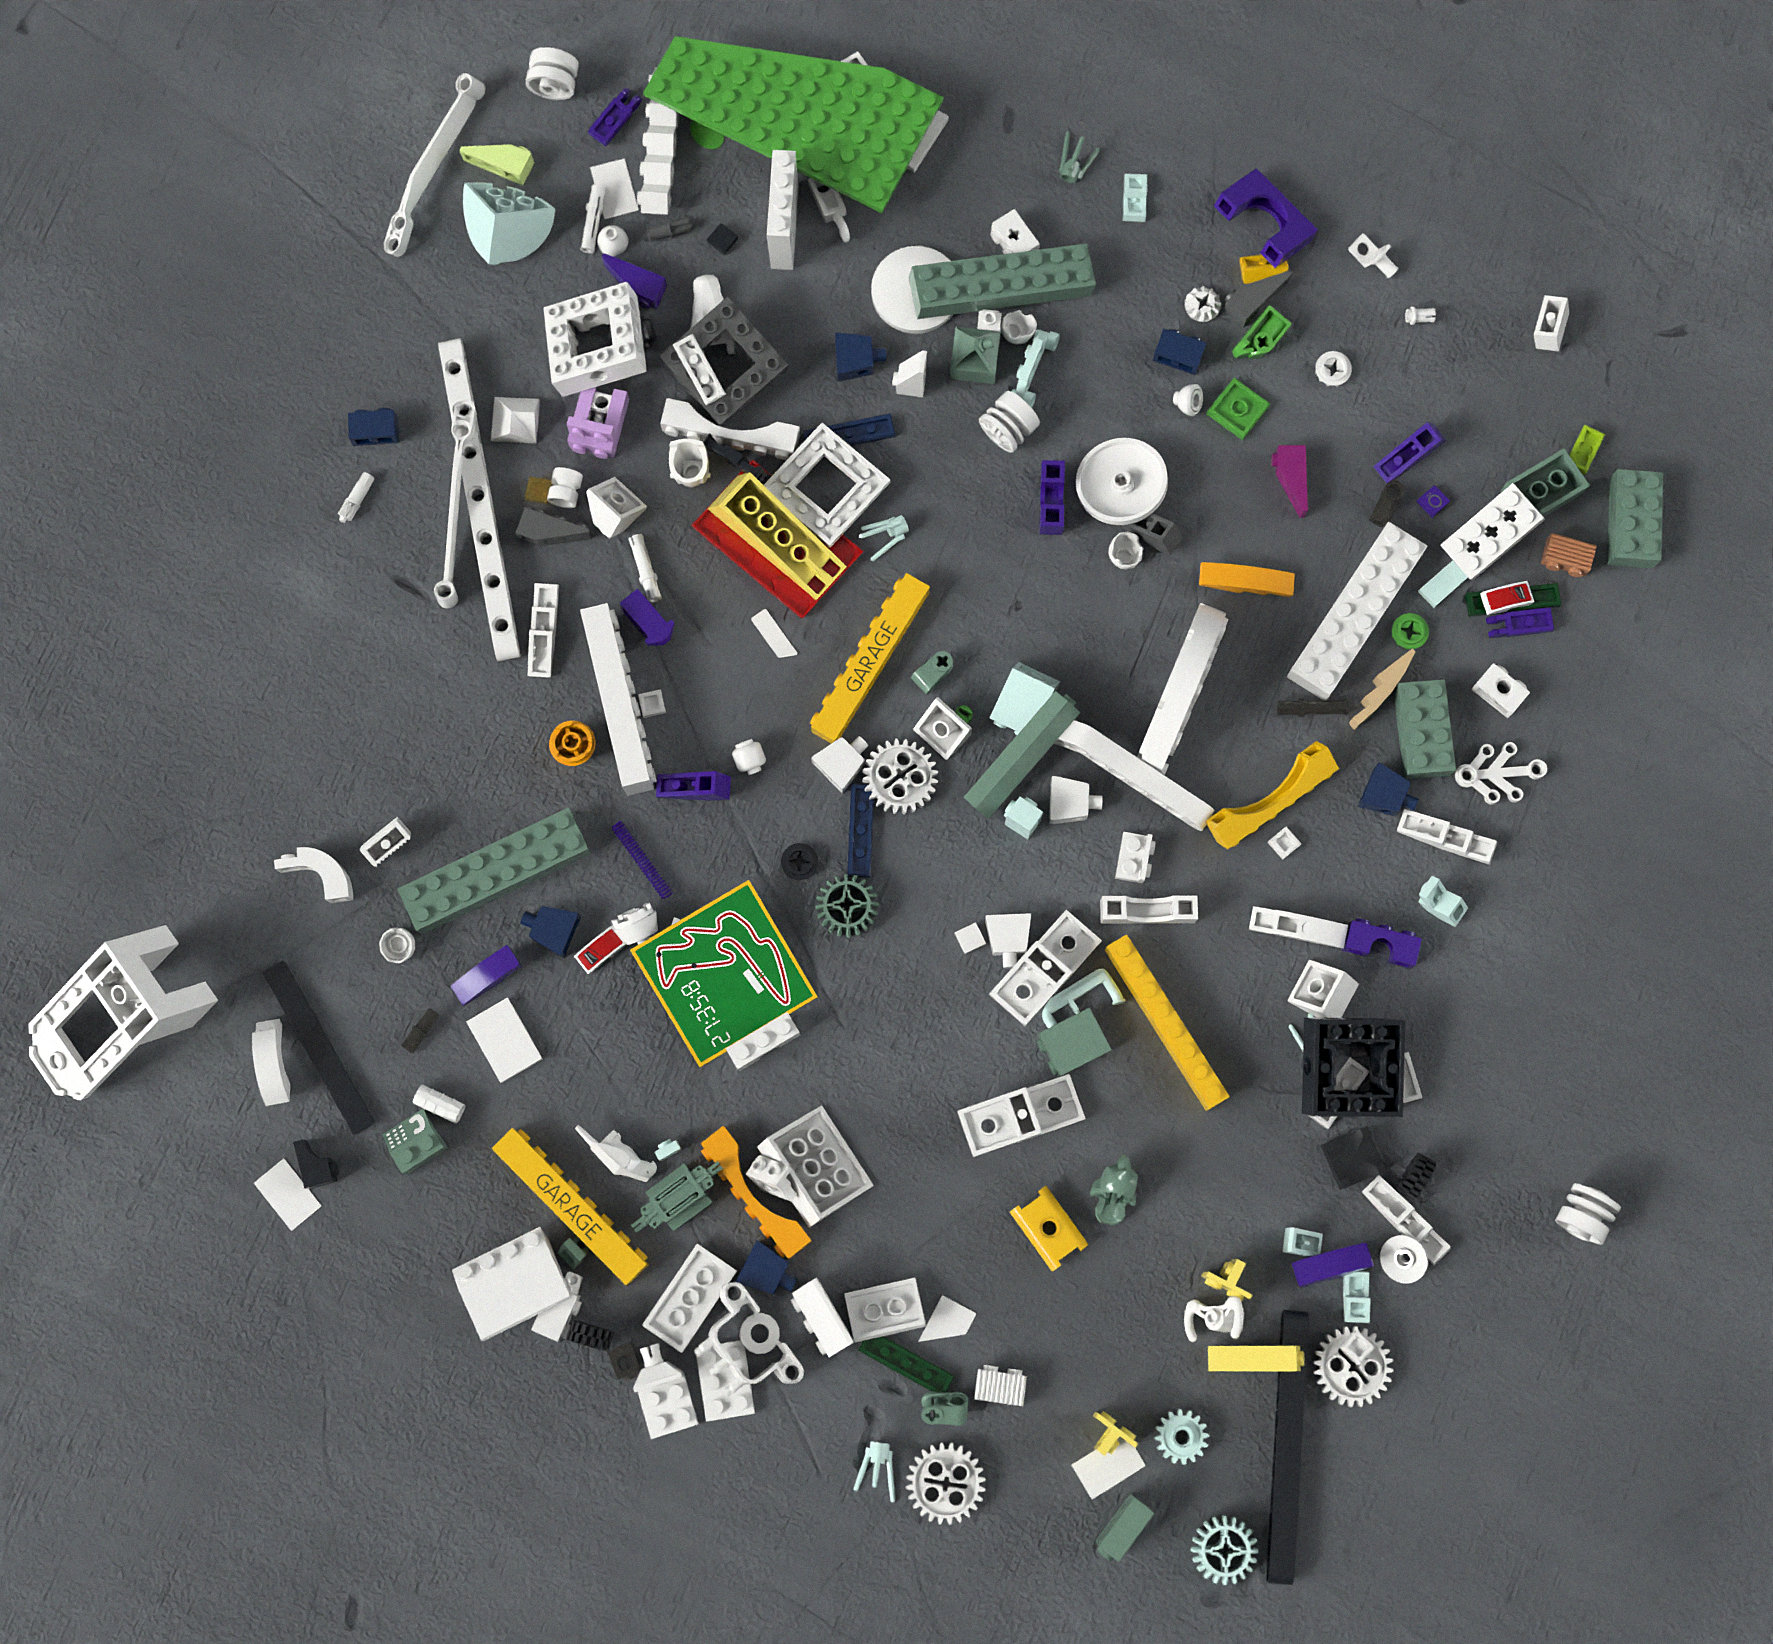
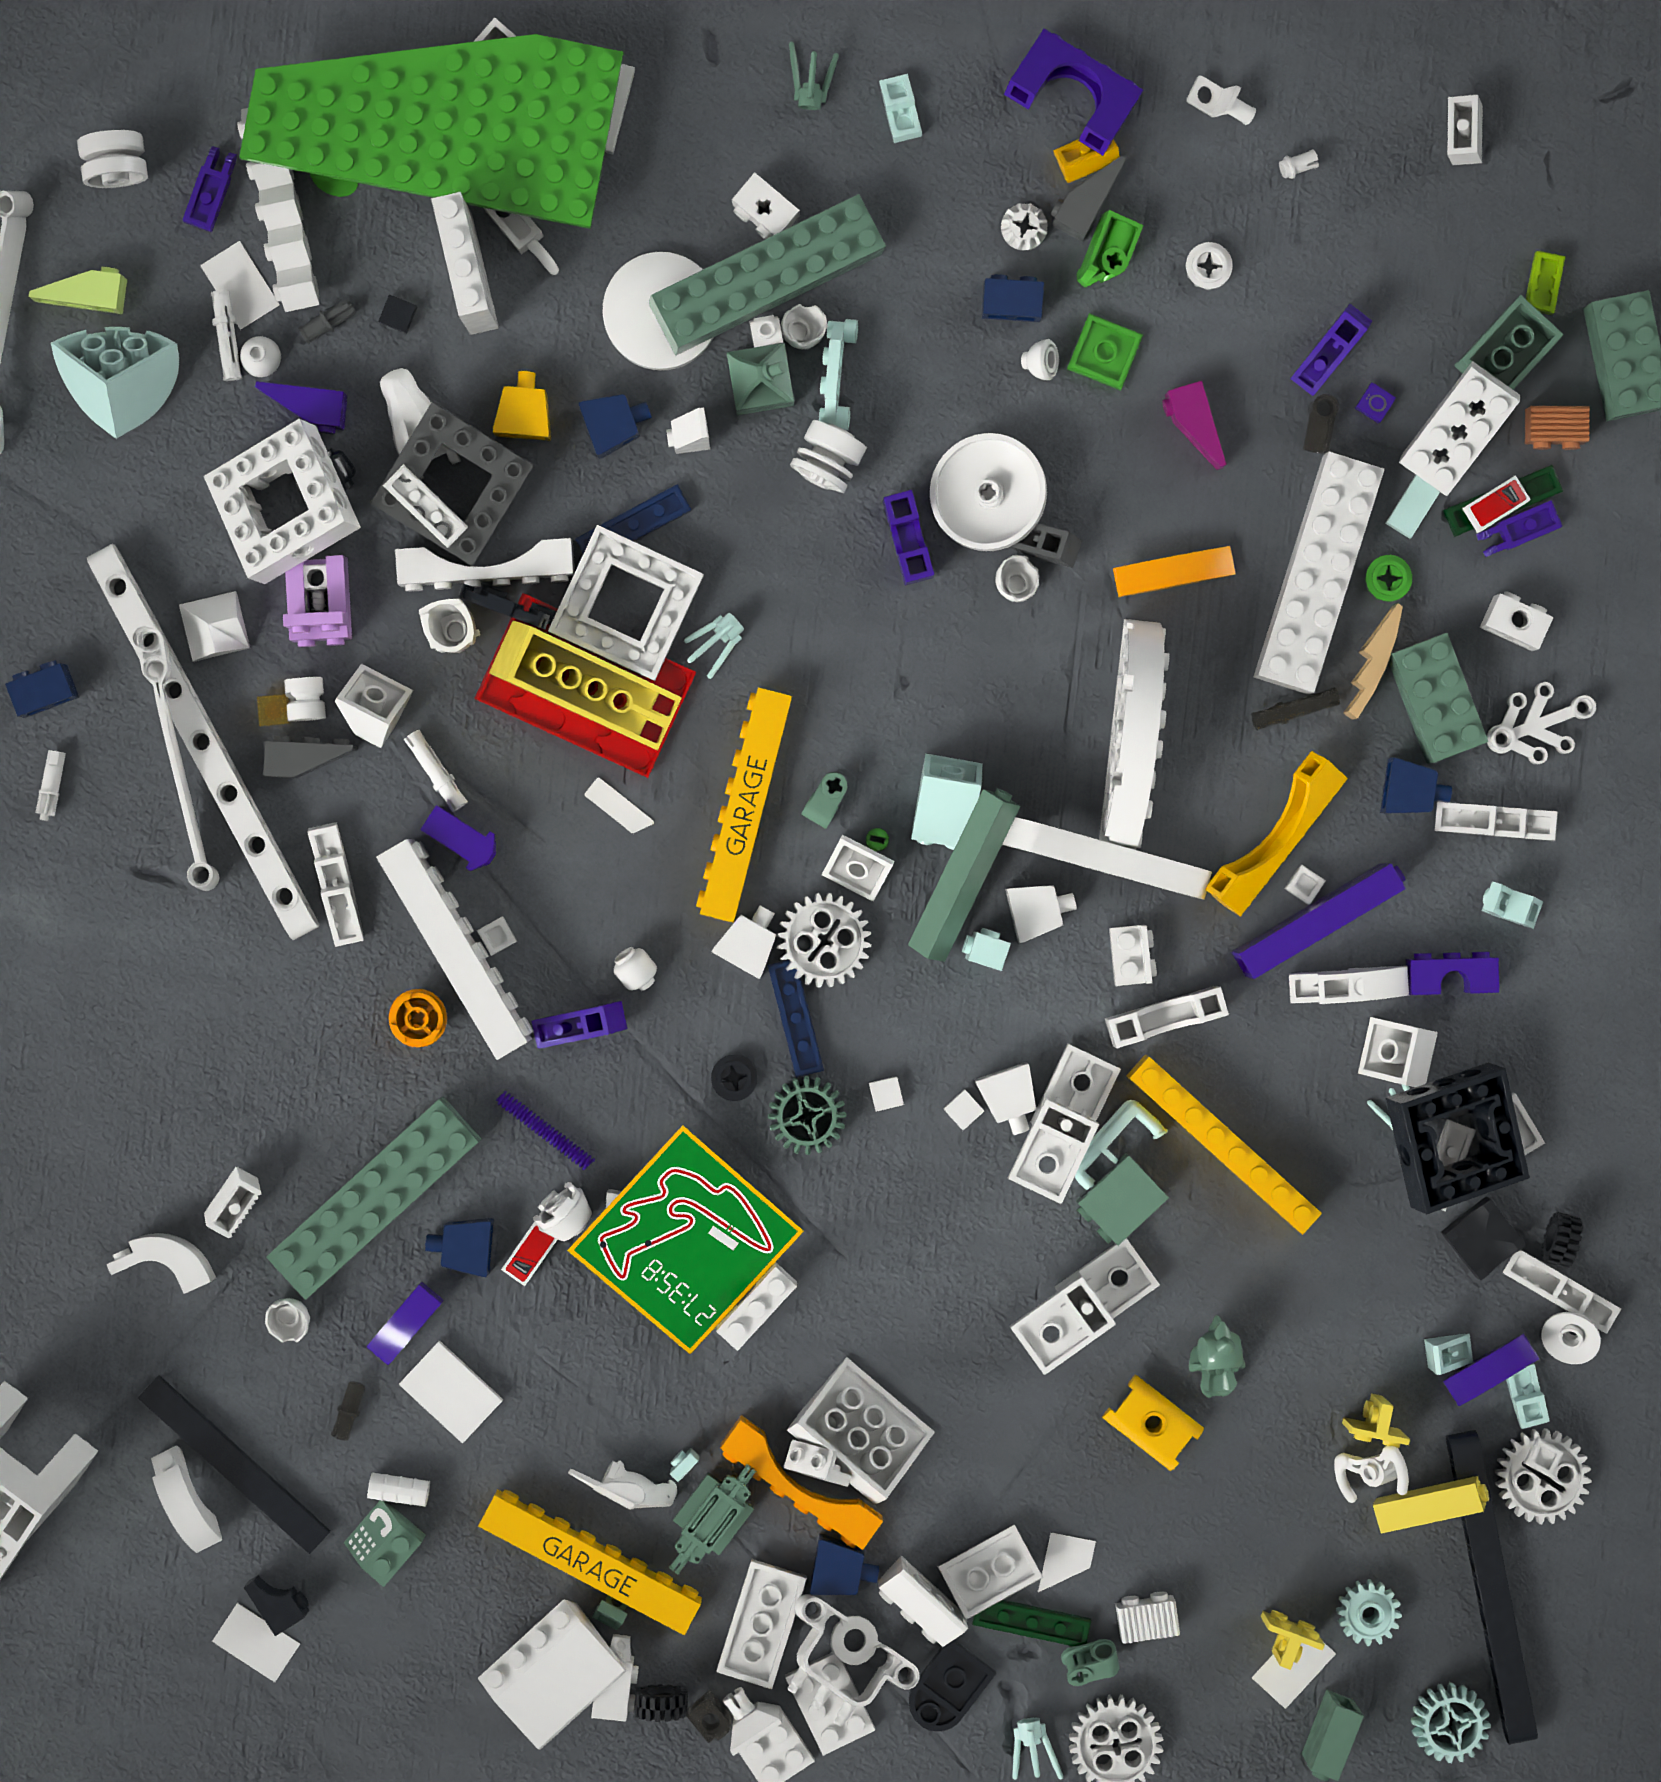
camera: 15 degrees left, 10 degrees up
none -> yellow torso [493,371,551,441]
none -> white tile [869,1076,904,1112]
none -> black tile [909,1640,996,1732]
none -> dark purple brick [1231,863,1406,979]

